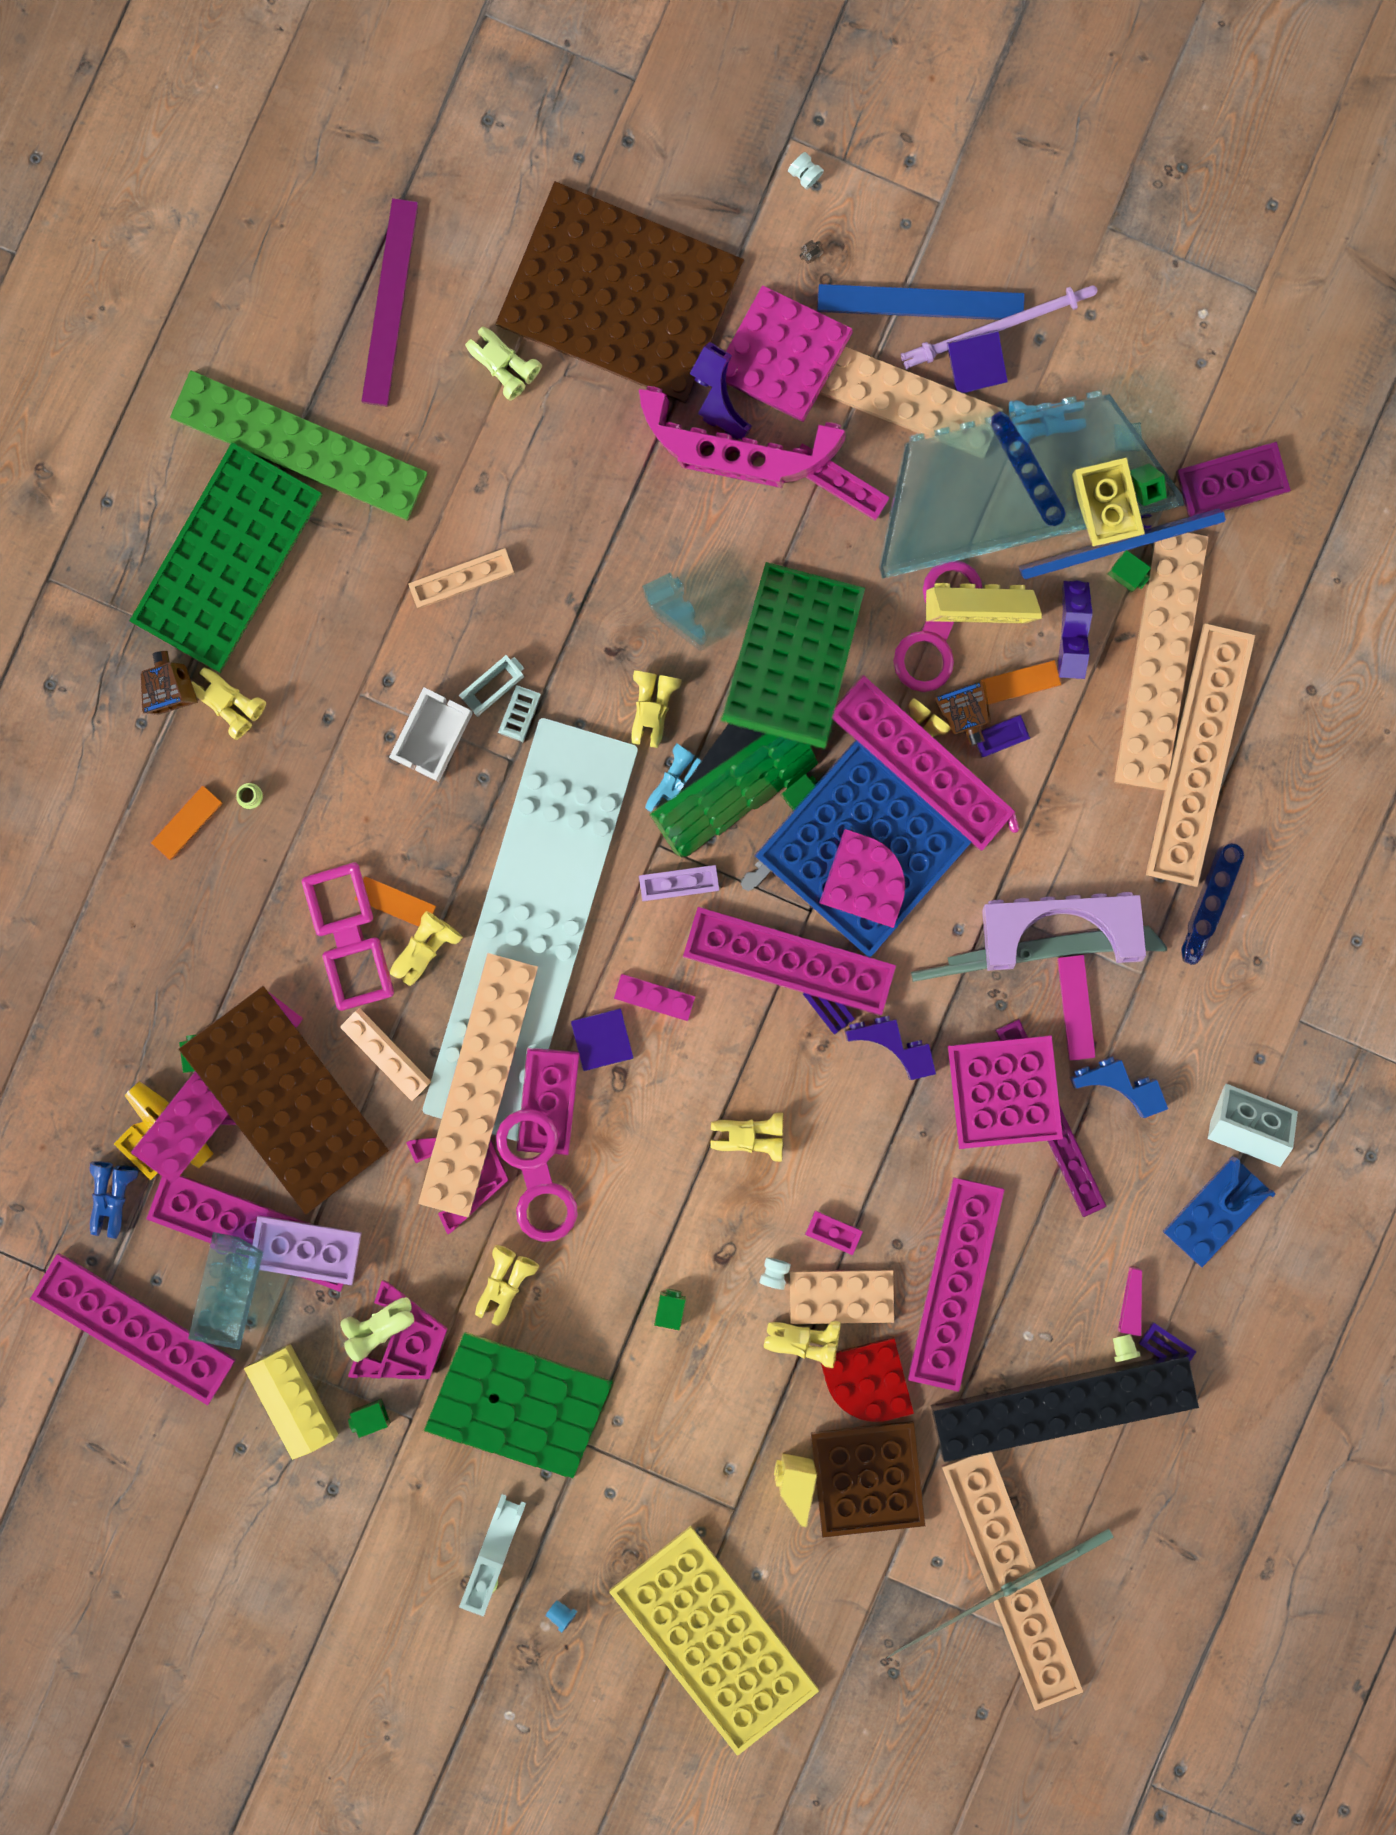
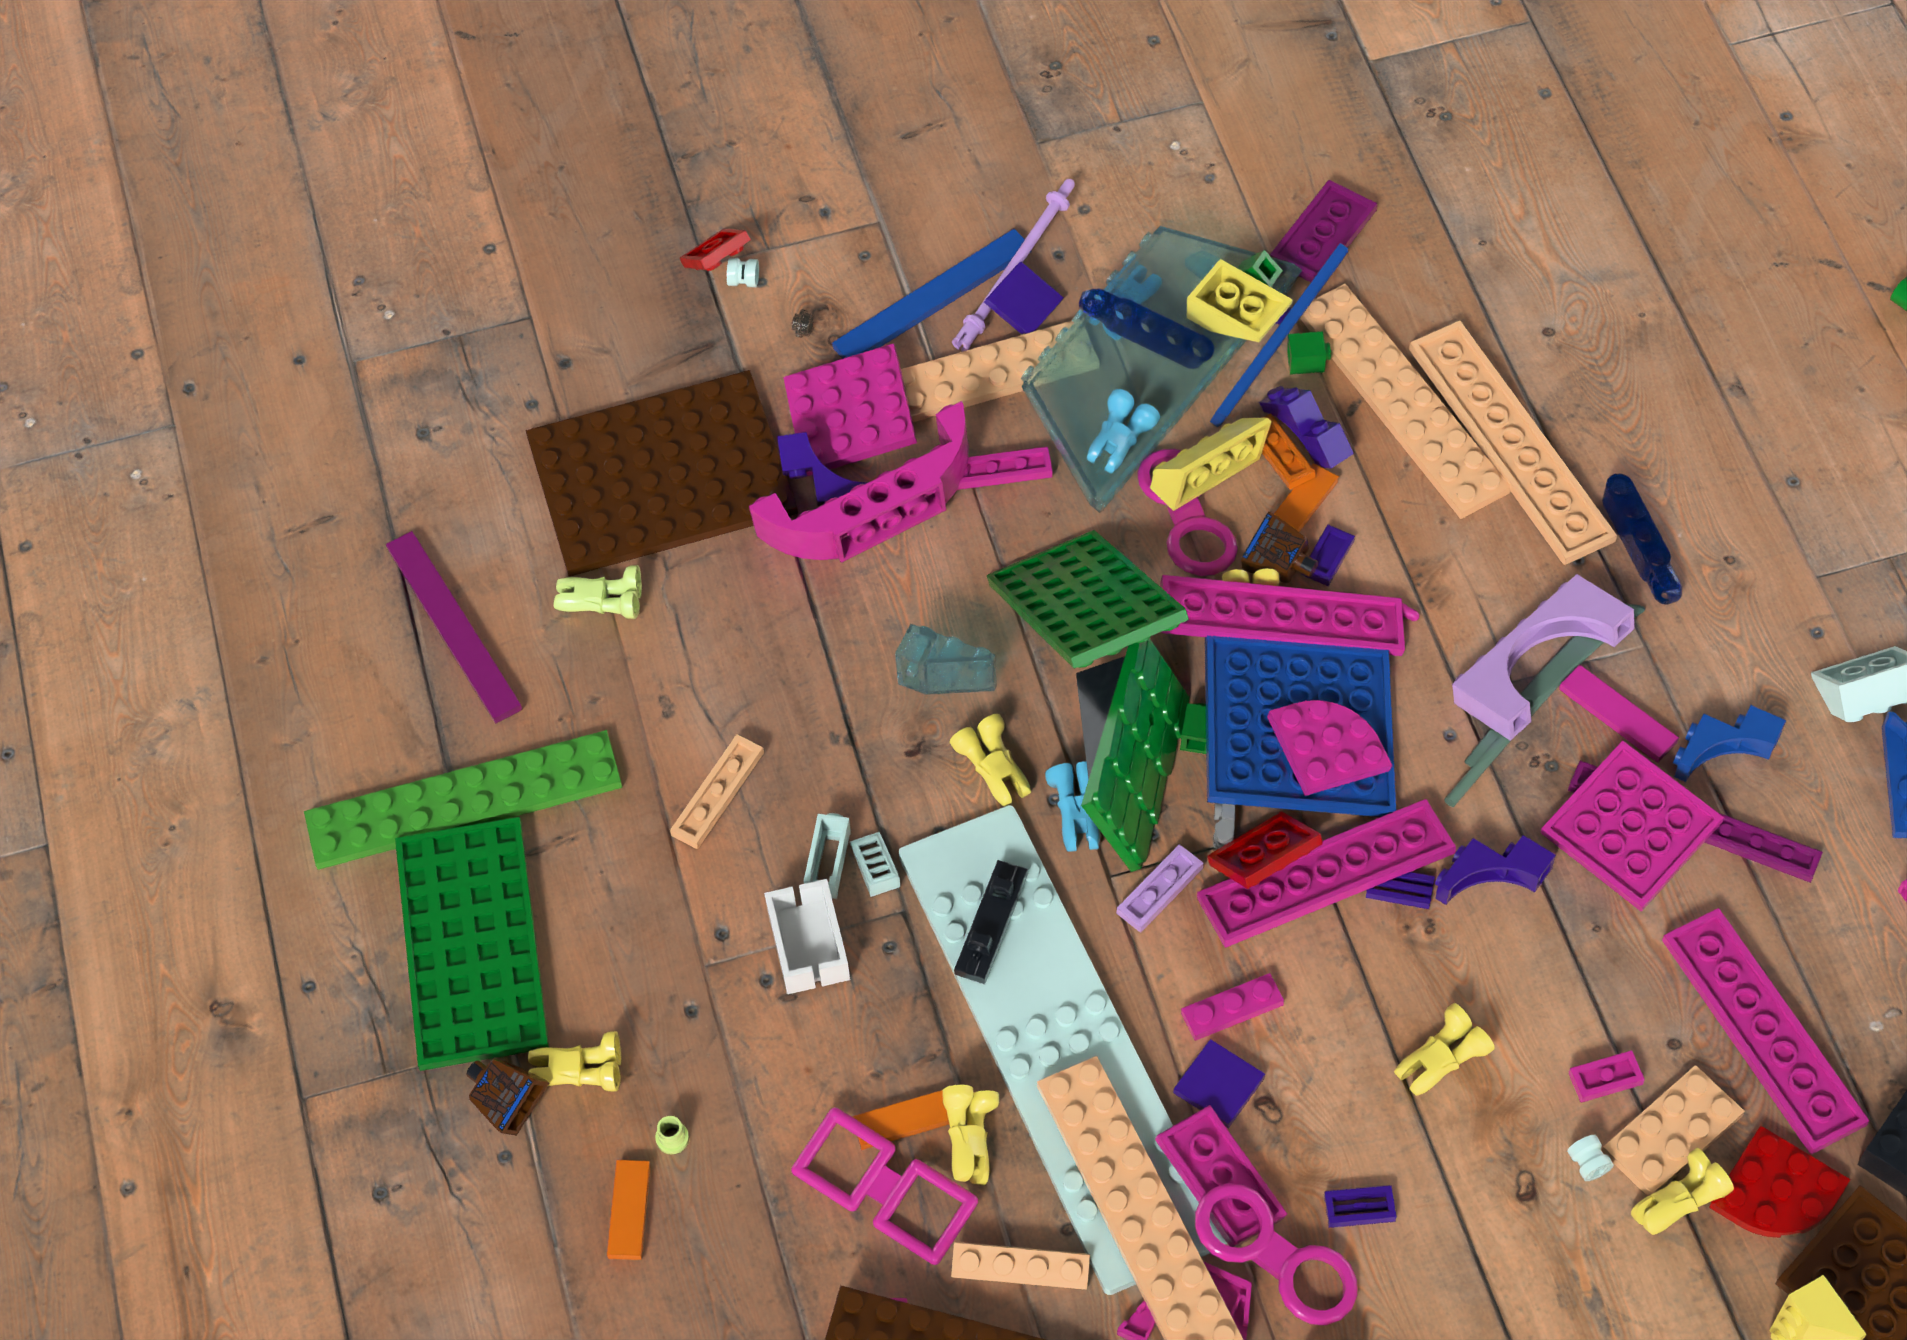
camera: 35 degrees left, 30 degrees down
green brick [654,1289,686,1331] -> none
none -> red plate [679,228,751,271]
none -> black hinge [954,860,1028,984]
none -> medium azure piece [1087,389,1160,473]
none -> red plate [1207,812,1323,889]
none -> orange tile [1262,413,1316,490]
none -> dark purple tile [1324,1185,1397,1228]

